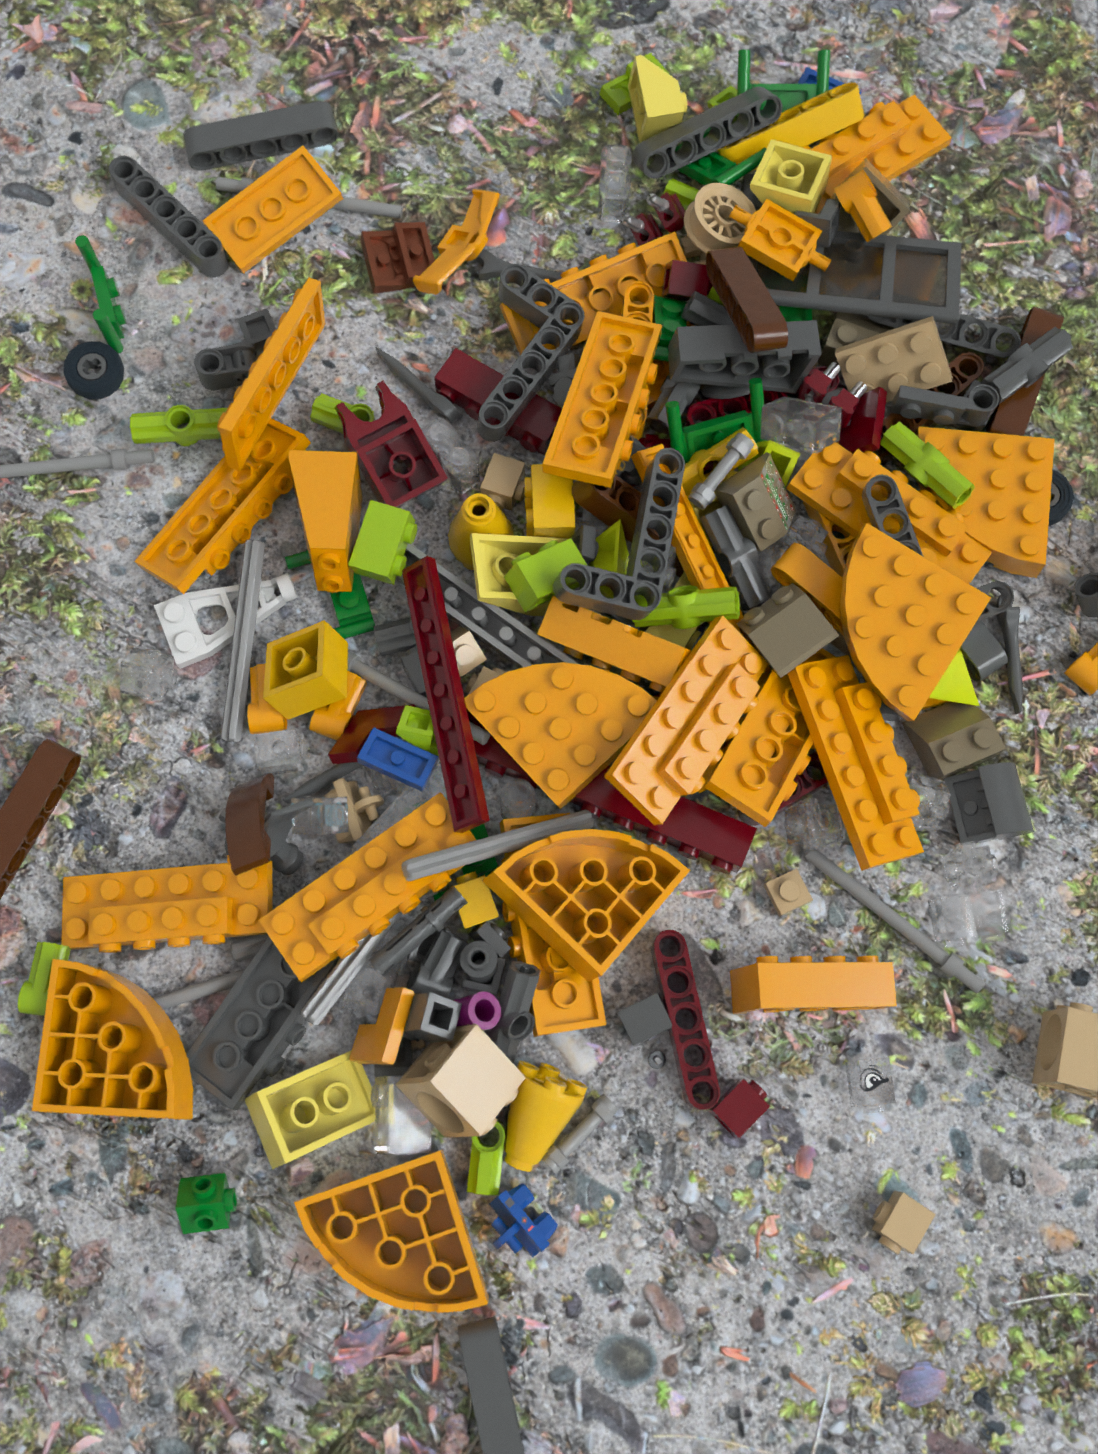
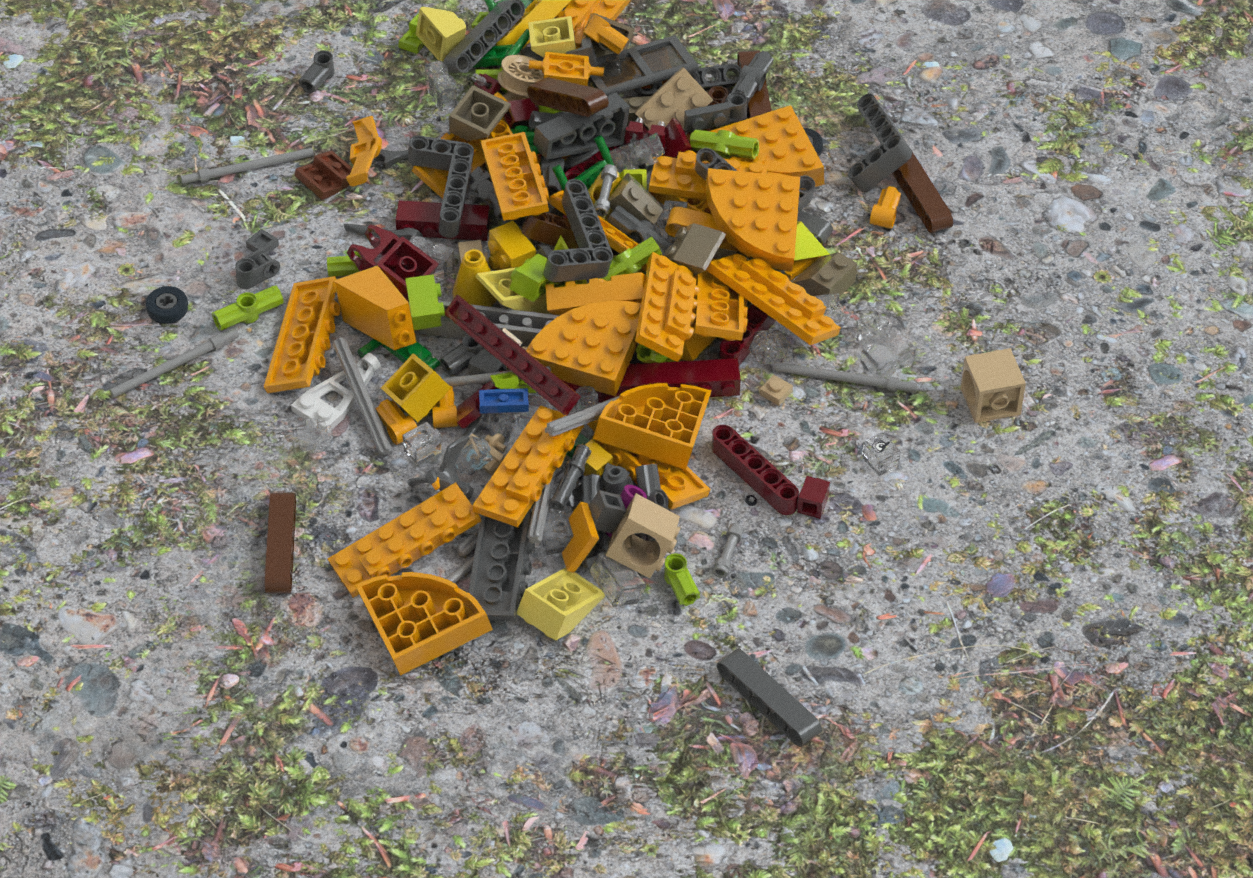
camera: 25 degrees left, 25 degrees down
lime piece [18,942,71,1016] -> none
green plate [75,235,127,354] -> none
dark grey beam [109,156,228,278] -> none
green brick [175,1173,237,1234] -> none
dark grey beam [183,101,339,170] -> none
light orange plate [202,145,343,274] -> none
light orange plate [217,277,325,471] -> none
reddish brown slope [225,773,274,876] -> none
light orange brick [294,1150,489,1313] -> none
blue hips [489,1183,558,1257] -> none
yellow cone [504,1061,587,1172] -> none
dark grey panel [618,993,673,1046] -> none
light orange wedge [730,956,897,1014] -> none
tan brick [872,1191,936,1255] -> none
dark grey brick [944,762,1034,847] -> none
dark grey piece [996,595,1023,715] -> none
none -> dark grey piece [299,50,335,94]
none -> dark tan slope [449,85,511,141]

